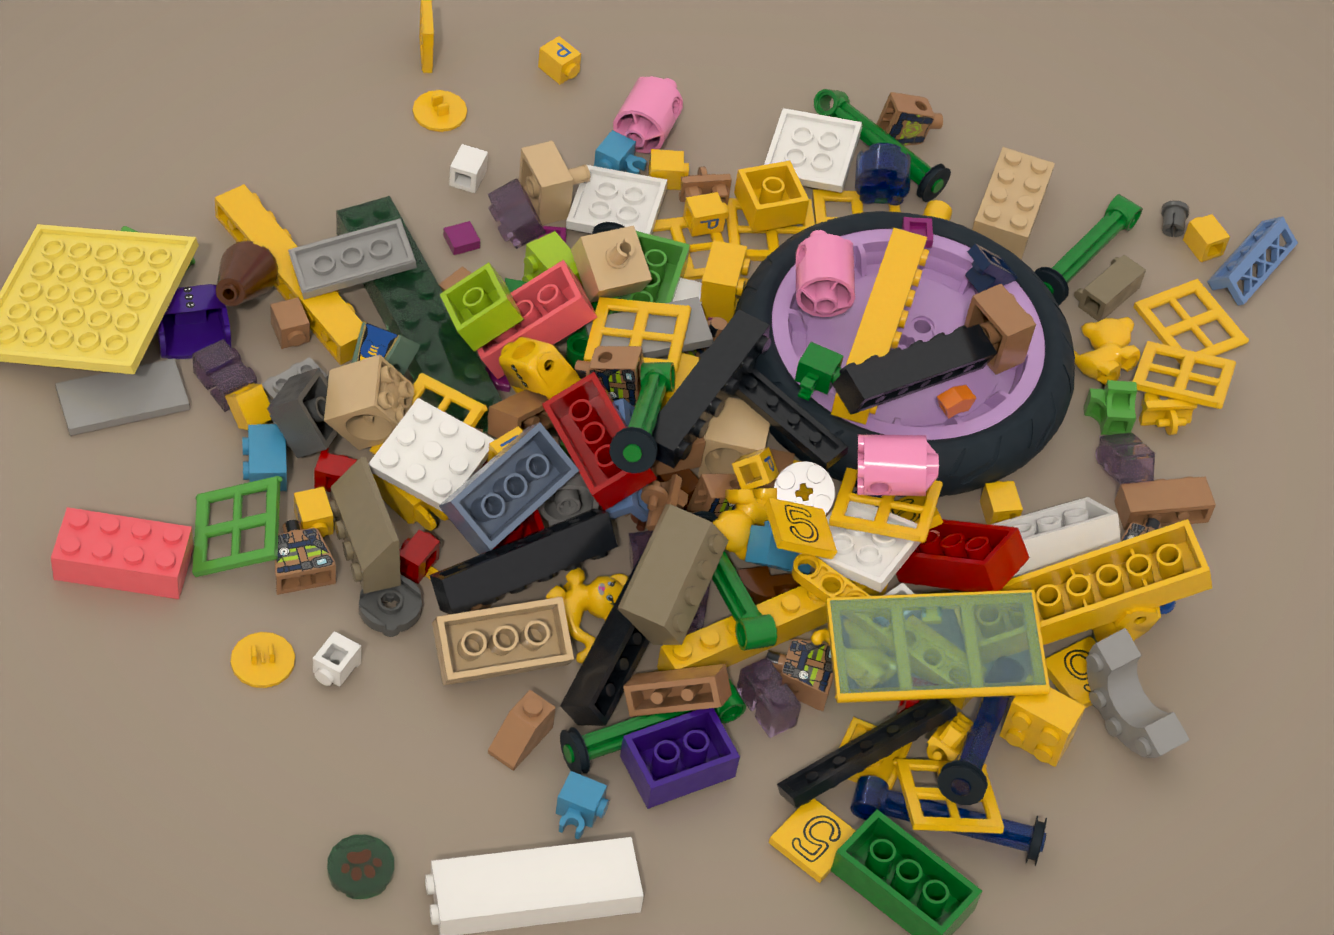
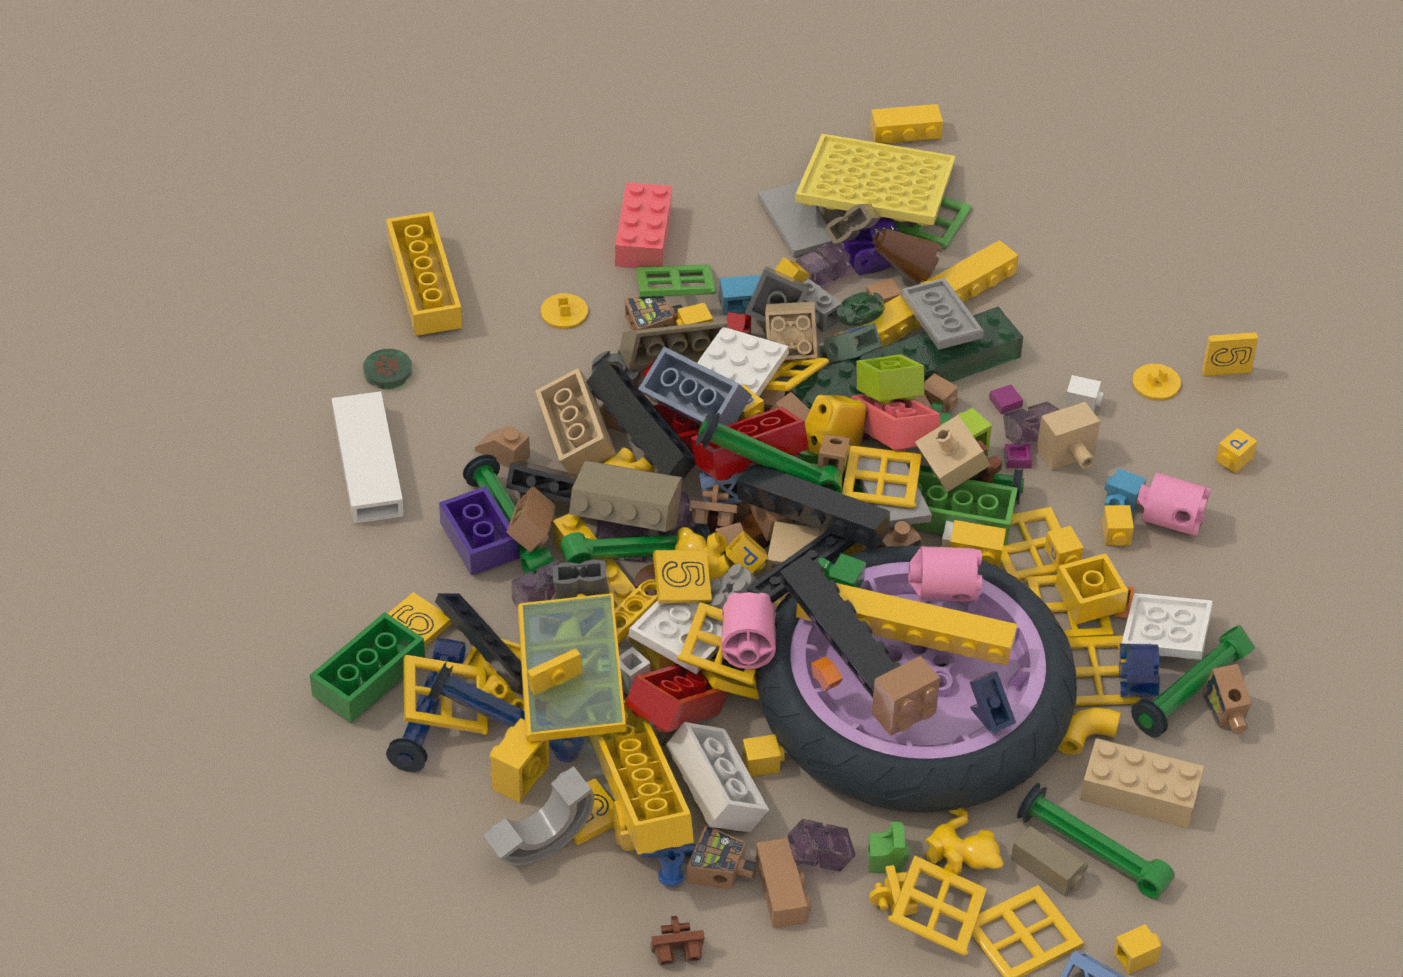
camera: 95 degrees right, 5 degrees down
white brick [313,631,361,687] -> none
dark azure brick [556,771,610,839] -> none
white plate [566,165,667,235] -> none
medium nougat hips [679,166,732,205] -> none
magenta tile [902,217,933,248] -> none
dark grey bush [1161,200,1189,237] -> none
none -> yellow brick [386,212,462,336]
none -> yellow plate [527,648,583,695]
none -> dark grey brick [553,560,610,599]
none -> copper hips [650,916,705,965]
none -> dark tan brick [825,204,880,244]
none -> clear green tile [837,292,885,326]

